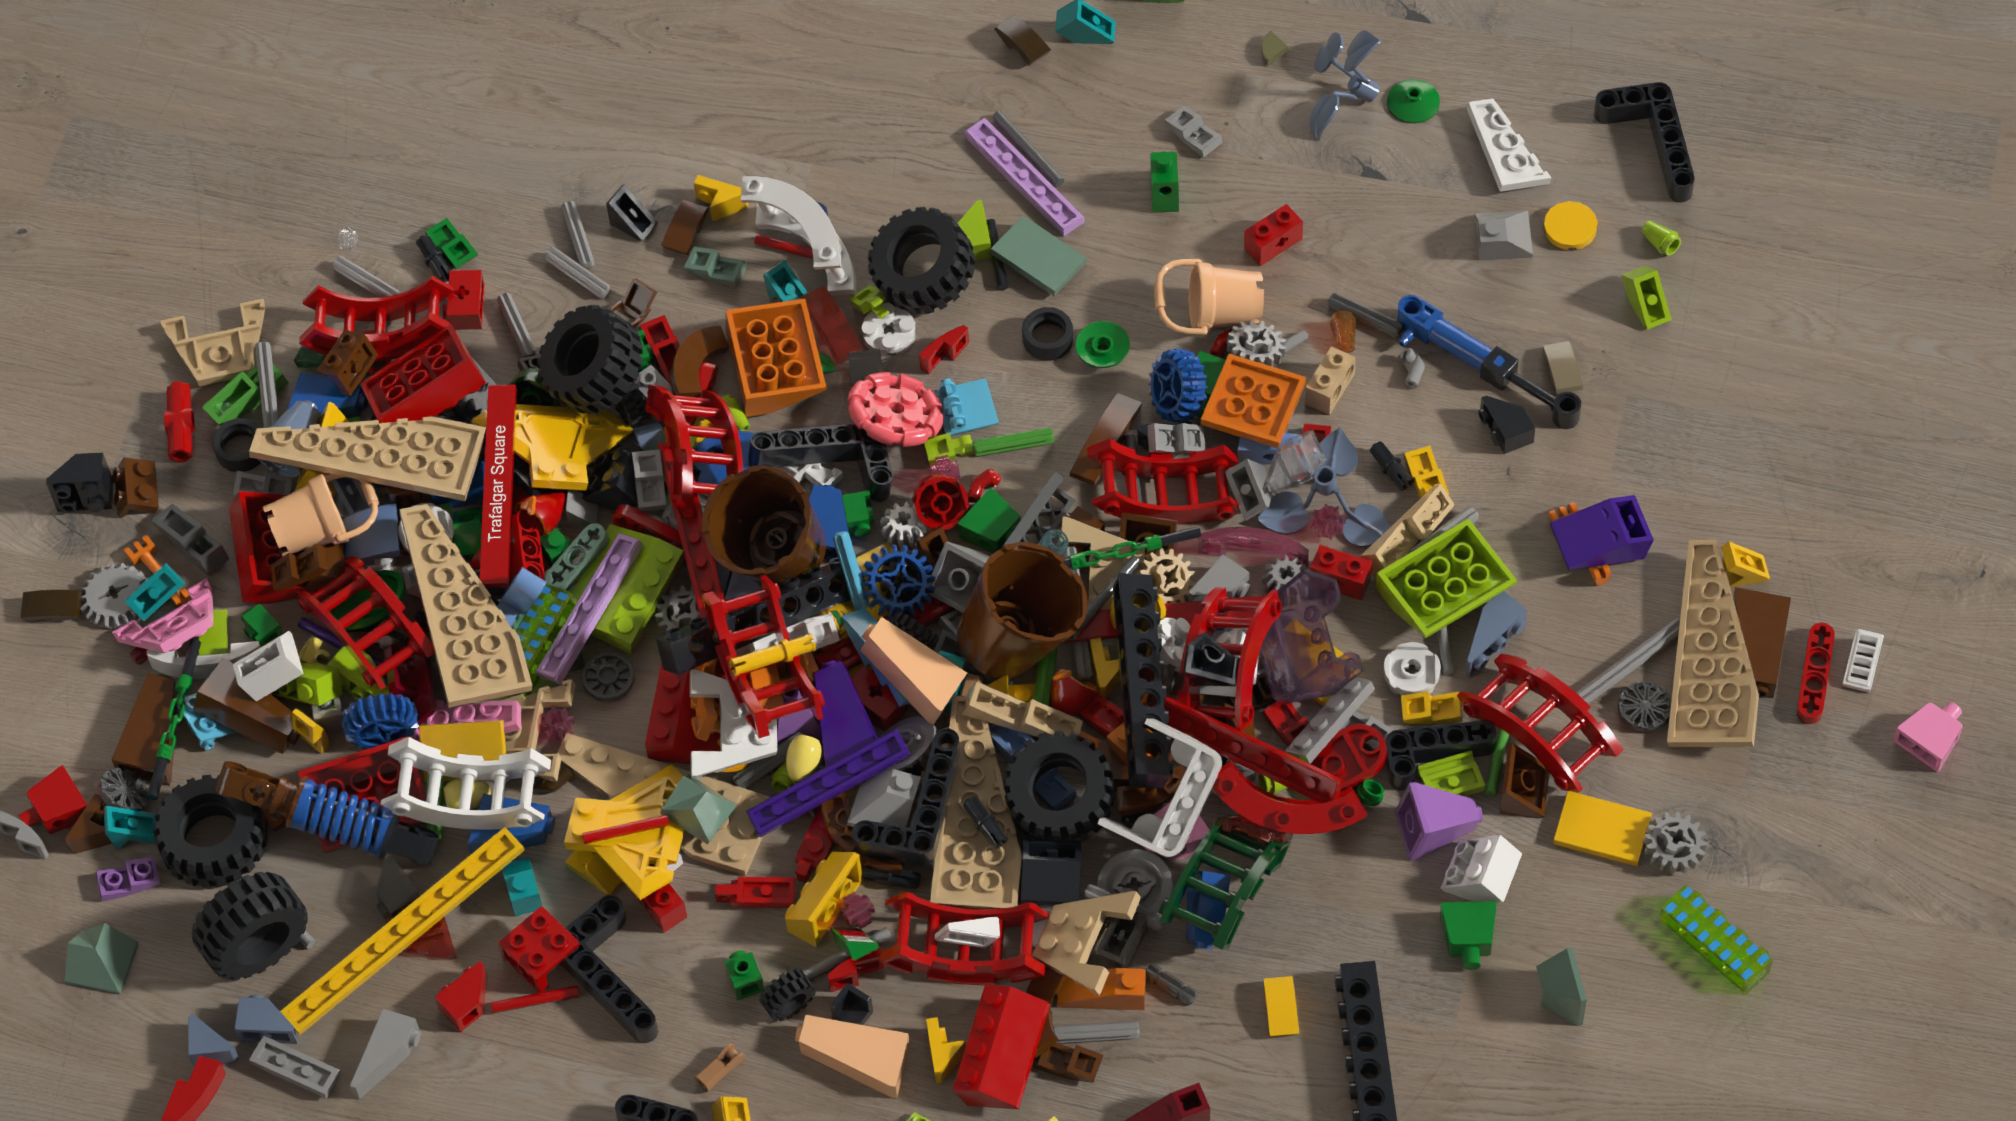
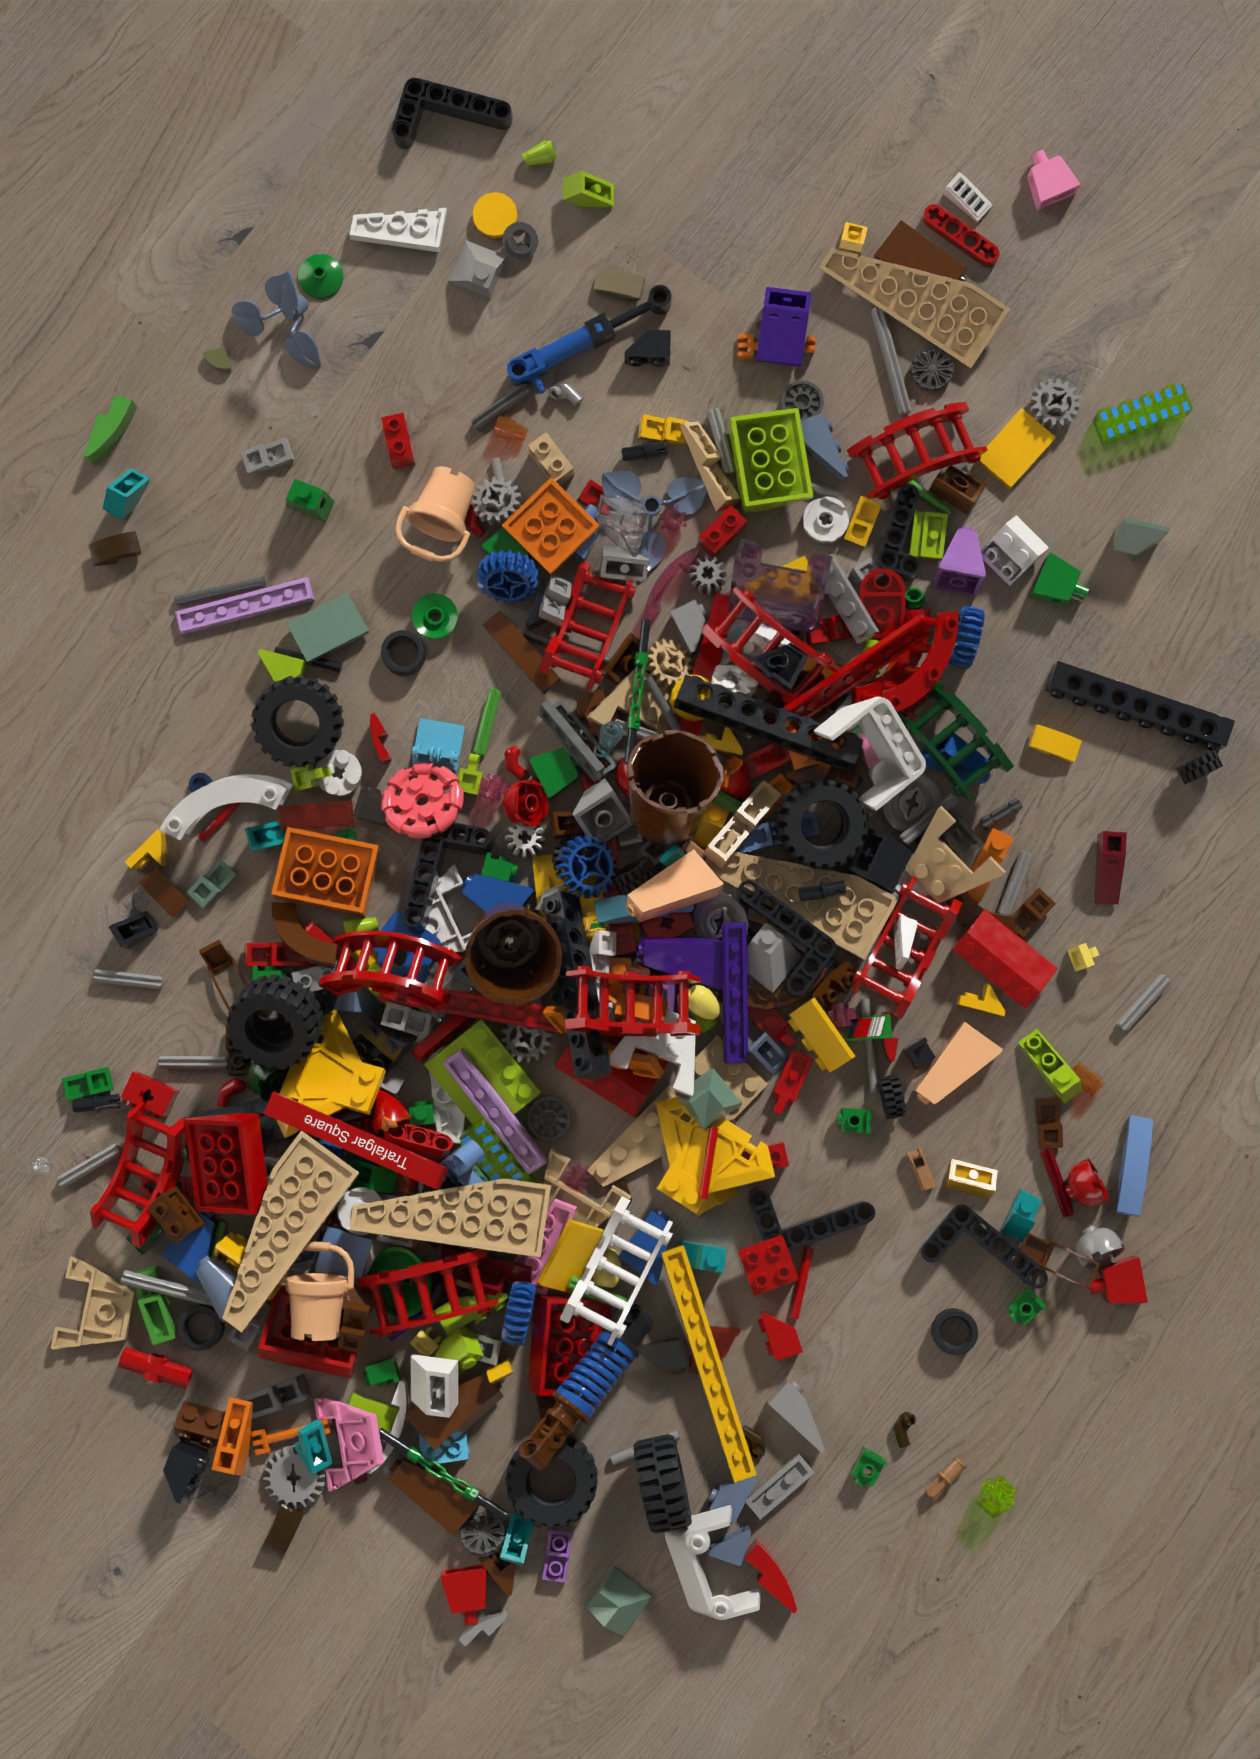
camera: 65 degrees left, 25 degrees up
light grey axle [545,247,610,299] -> none
sand green beam [545,523,610,594] -> none
yellow pin [729,633,816,676] -> none
medium azure axle [833,531,869,610] -> none
none -> orange slope [211,1397,253,1476]
none -> red arm [217,1078,245,1107]
none -> dark grey gear [502,222,538,260]
none -> white windscreen [665,1505,761,1620]
none -> dark brown arm [742,1425,766,1461]
none -> sand blue slope [748,1032,789,1075]
none -> dark grey wheel [781,380,824,421]
none -> reddish brown slope [812,962,856,1011]
none -> blue gear [949,606,985,669]

